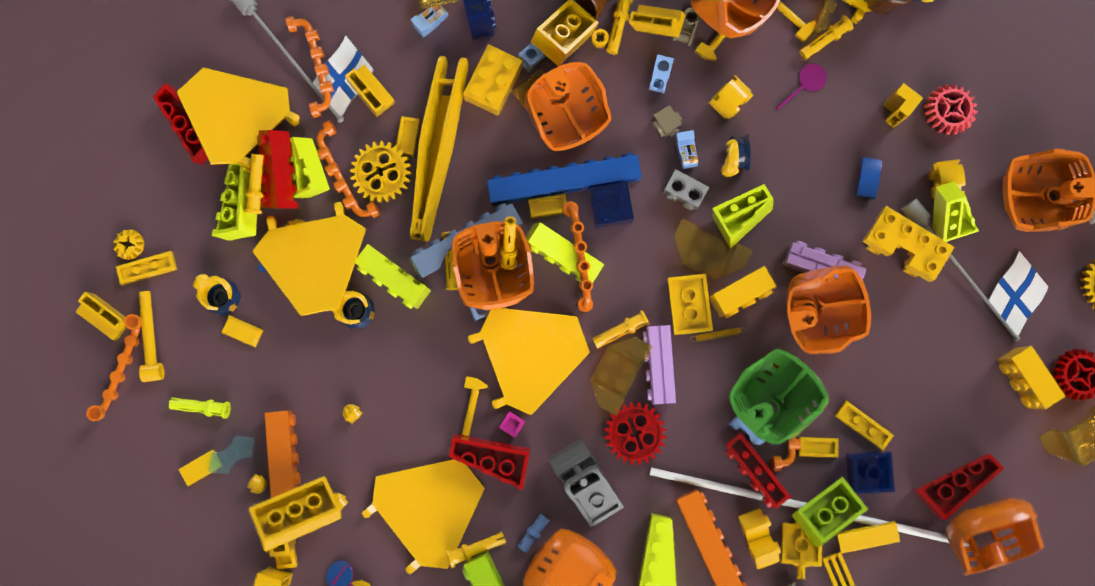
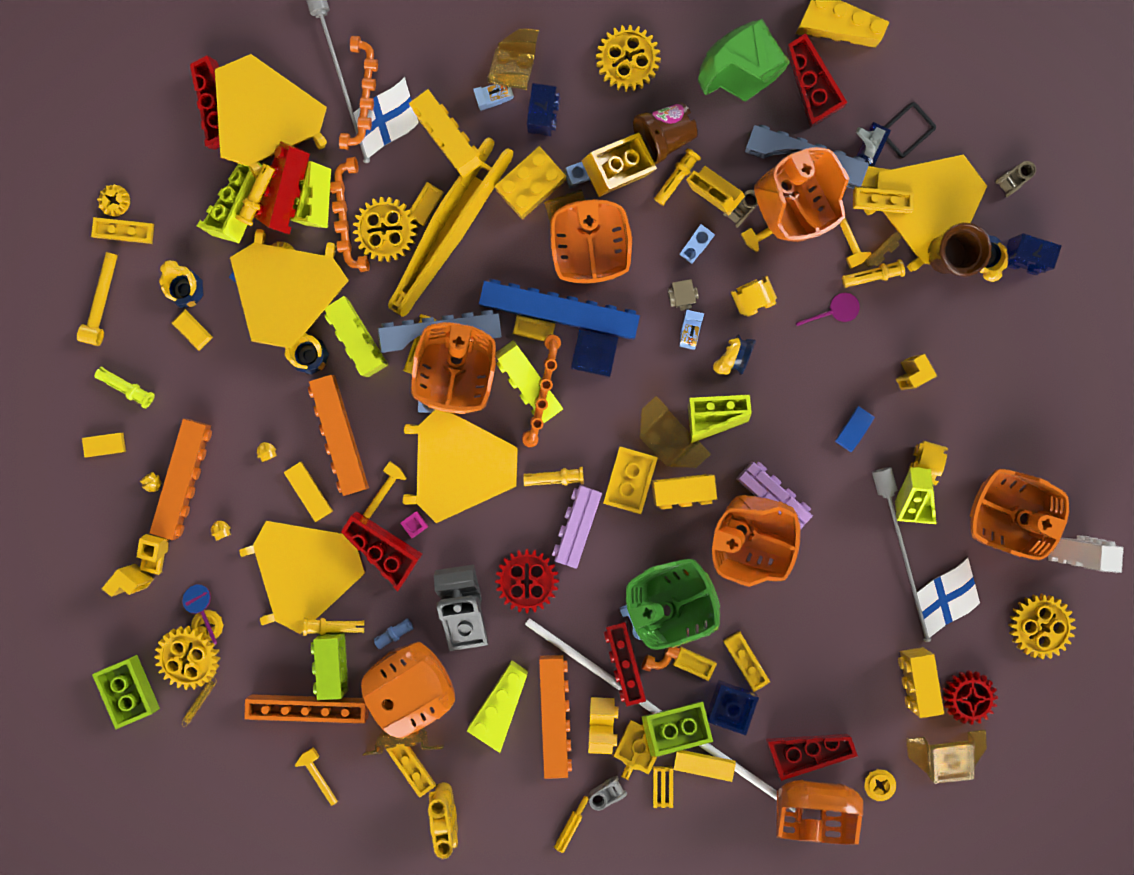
camera: 20 degrees right, 5 degrees up
yellow piece [75,292,127,341] -> none
orange bar [86,314,142,421] -> none
clear light blue tile [208,436,255,475] -> none
yellow brick [248,476,341,552] -> none
yellow piece [345,64,395,117] -> none
yellow pin [500,217,518,270] -> none
clear yellow piece [590,337,653,415] -> none
yellow bush [592,29,609,48] -> none
light grey brick [663,169,709,210] -> none
yellow piece [690,327,746,342] -> none
yellow piece [862,206,955,282] -> none
coral gear [924,84,978,135] -> none
none -> yellow tile [284,462,333,522]
none -> orange brick [308,375,369,496]
none -> yellow wedge [409,89,482,178]
none -> yellow gear [864,769,896,801]

